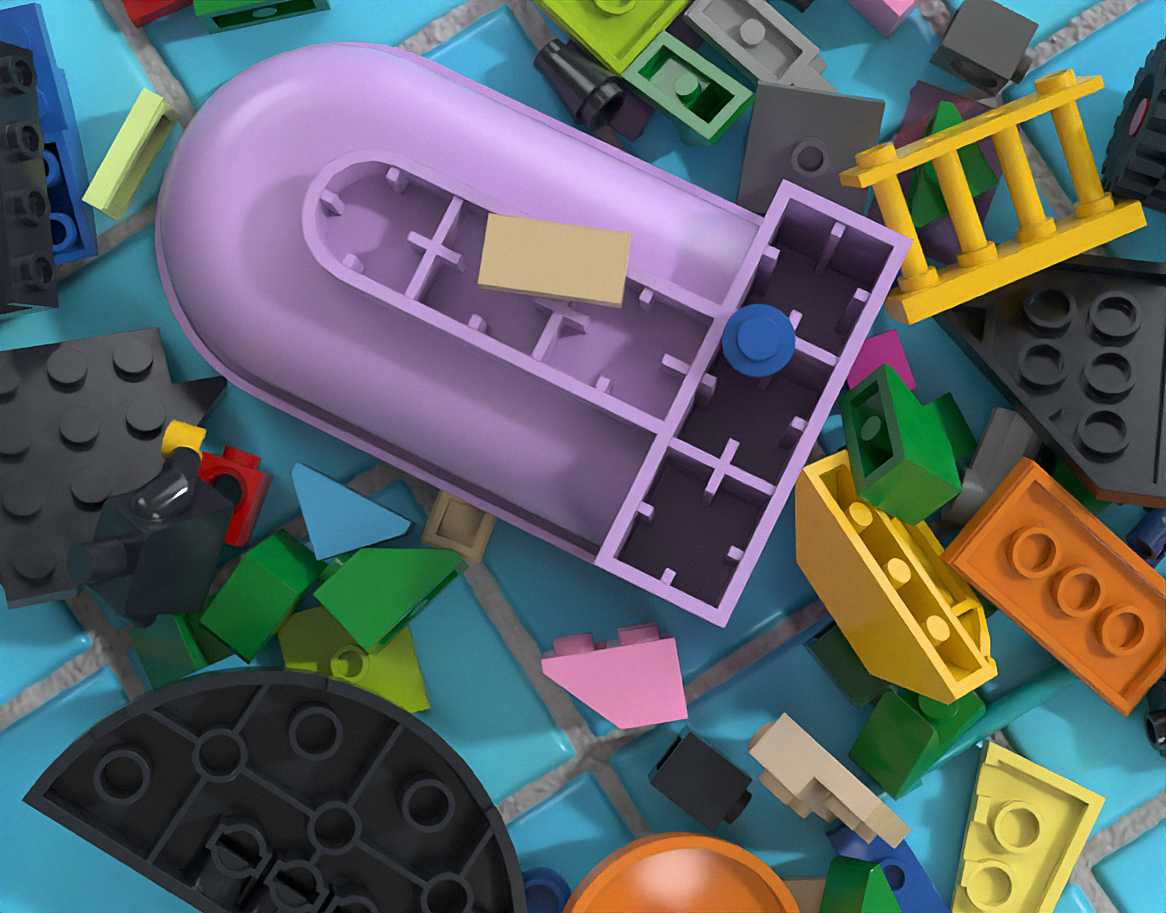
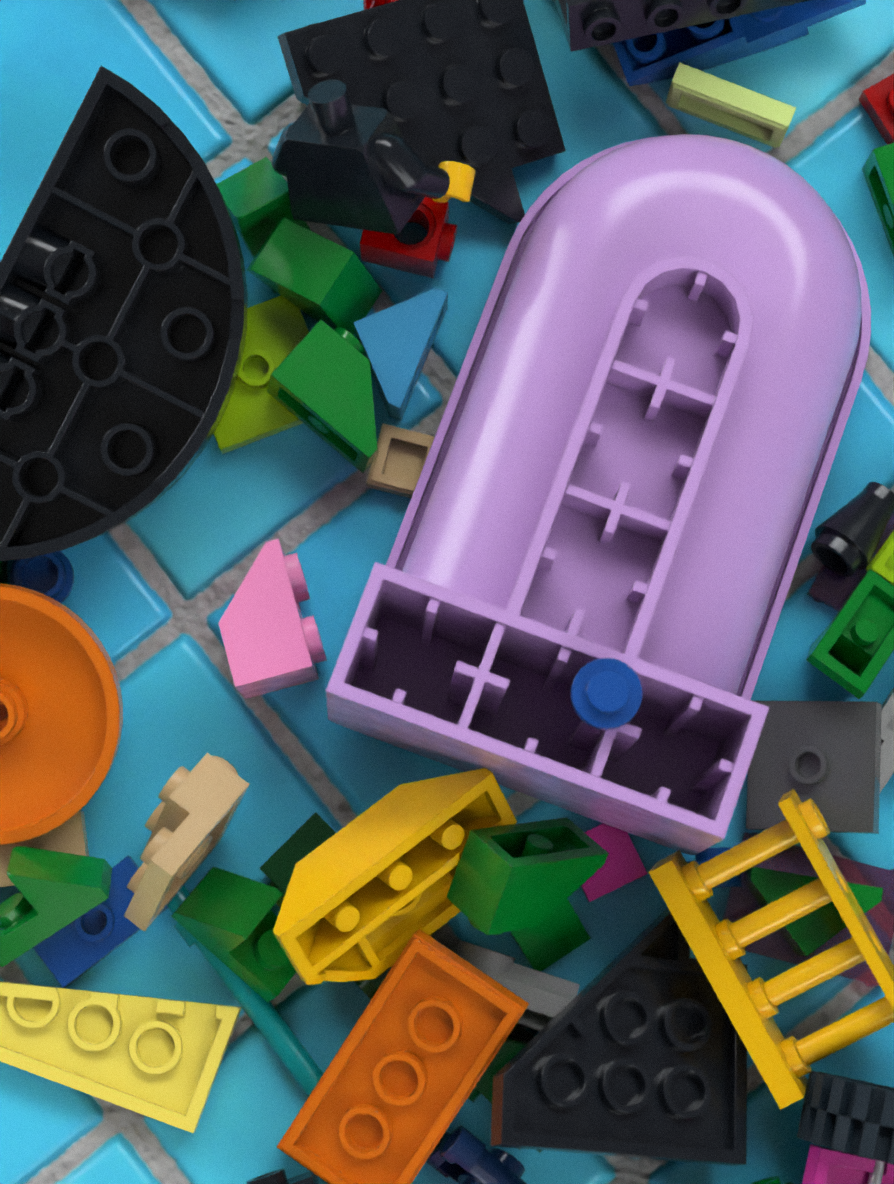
camera: 80 degrees right, 5 degrees down
tan tile [477,213,632,308] -> none
black brick [648,725,753,832] -> none

